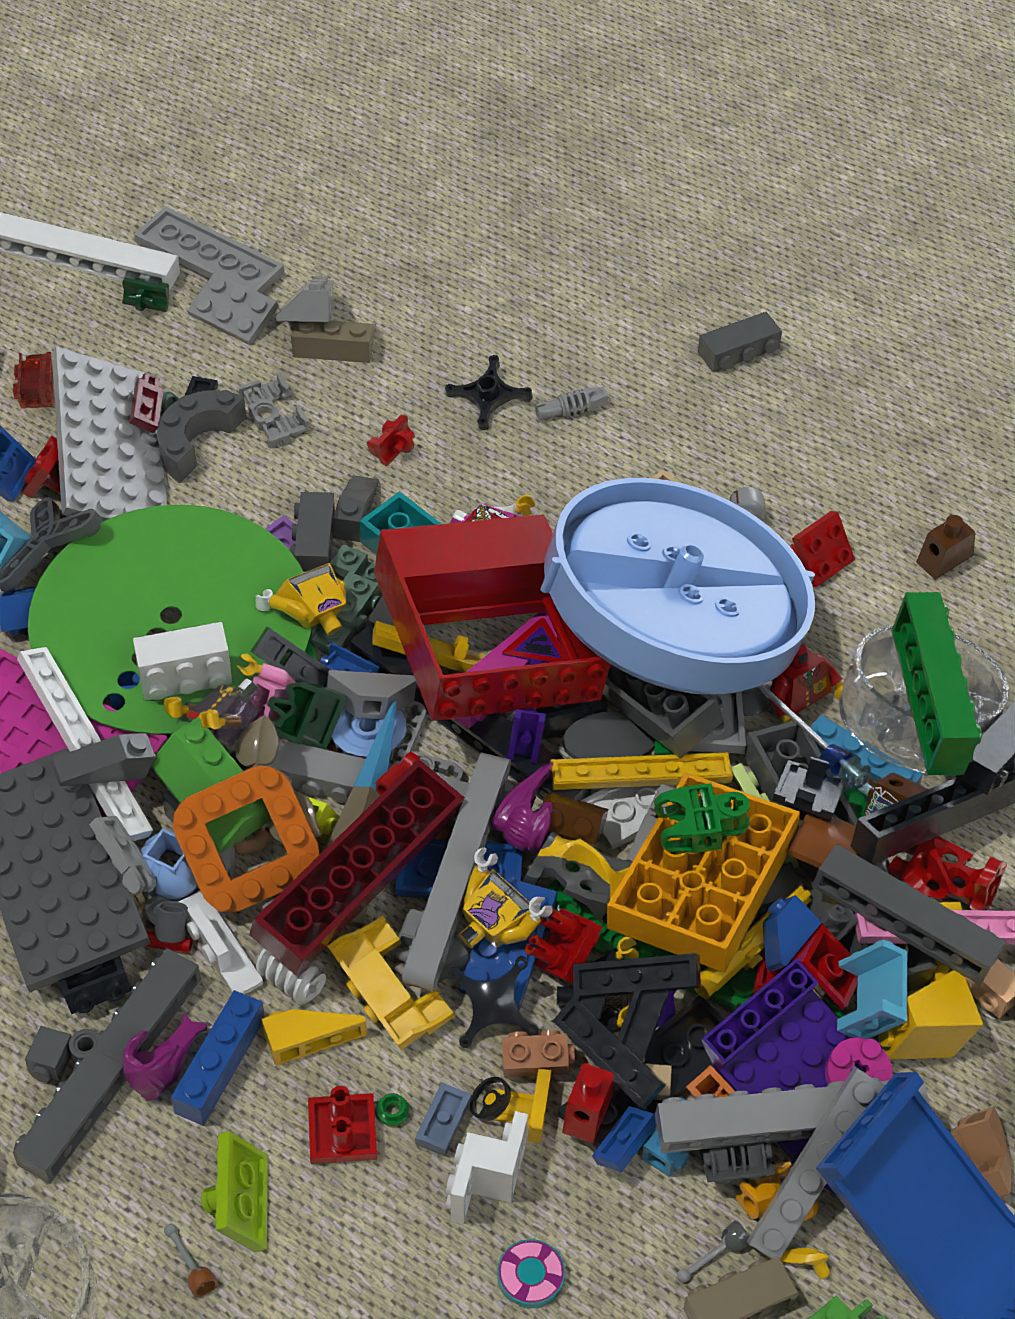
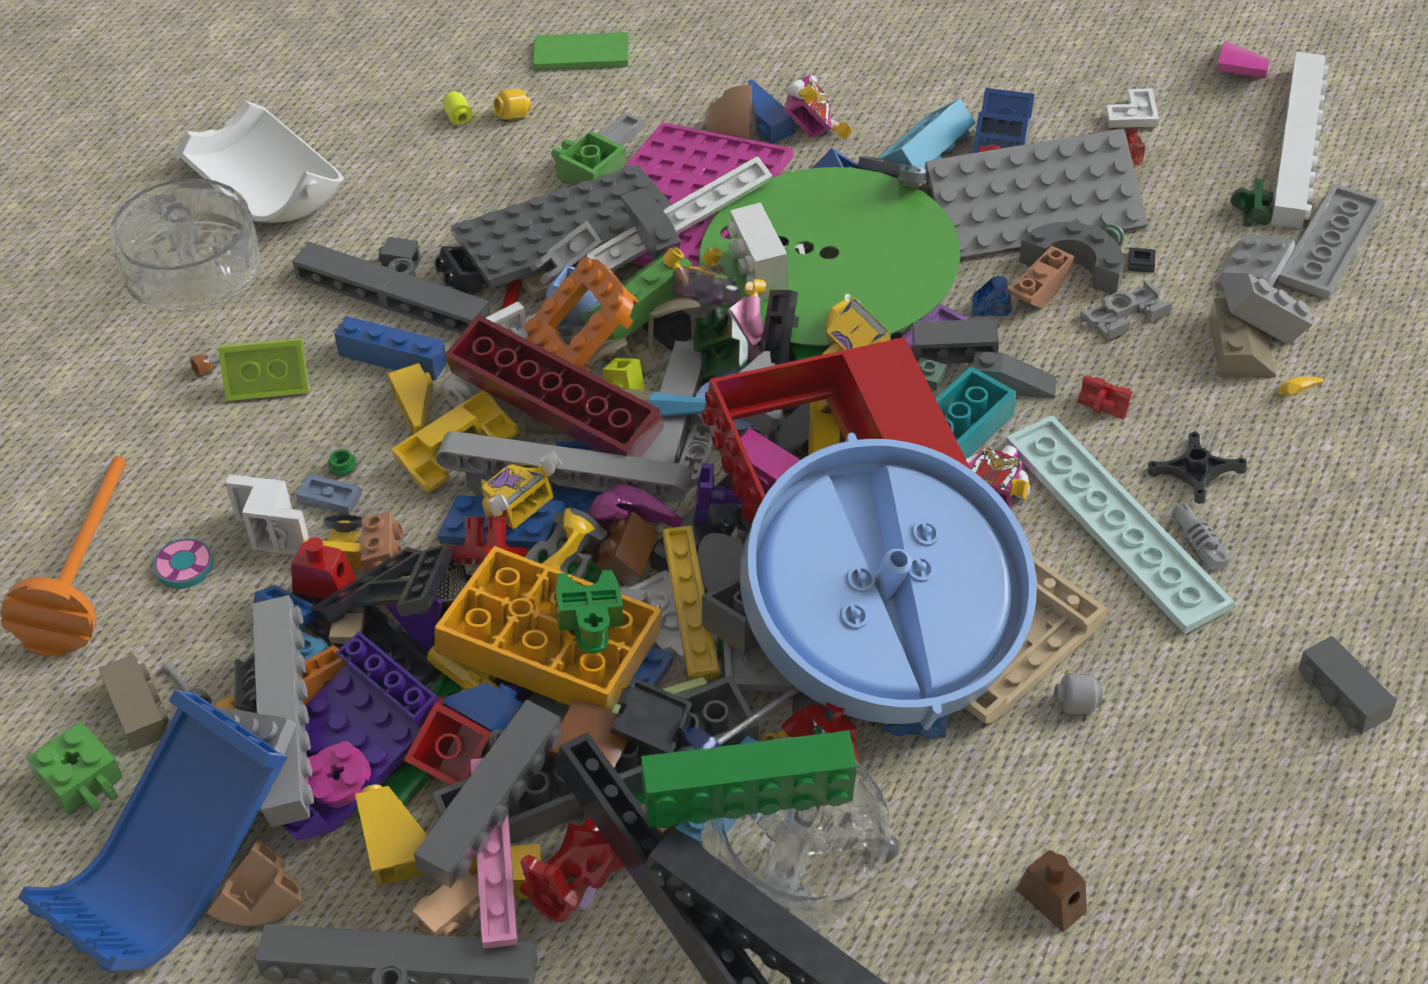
camera: 90 degrees right, 5 degrees down
magenta hair [122,1014,208,1101] -> none
hinge [129,373,164,434] -> none
dark grey piece [142,896,188,943] -> none
red plate [308,1086,377,1164] -> none
red bar [376,751,420,795] -> none
black piece [448,956,539,1048] -> none
red plate [790,511,855,587] -> none
medium azure panel [837,940,907,1039] -> none
none -> clear blue piece [971,276,1012,316]
none -> light aqua plate [1005,415,1234,634]
none -> nougat slope [1008,246,1074,308]
none -> yellow bar [1276,377,1324,396]

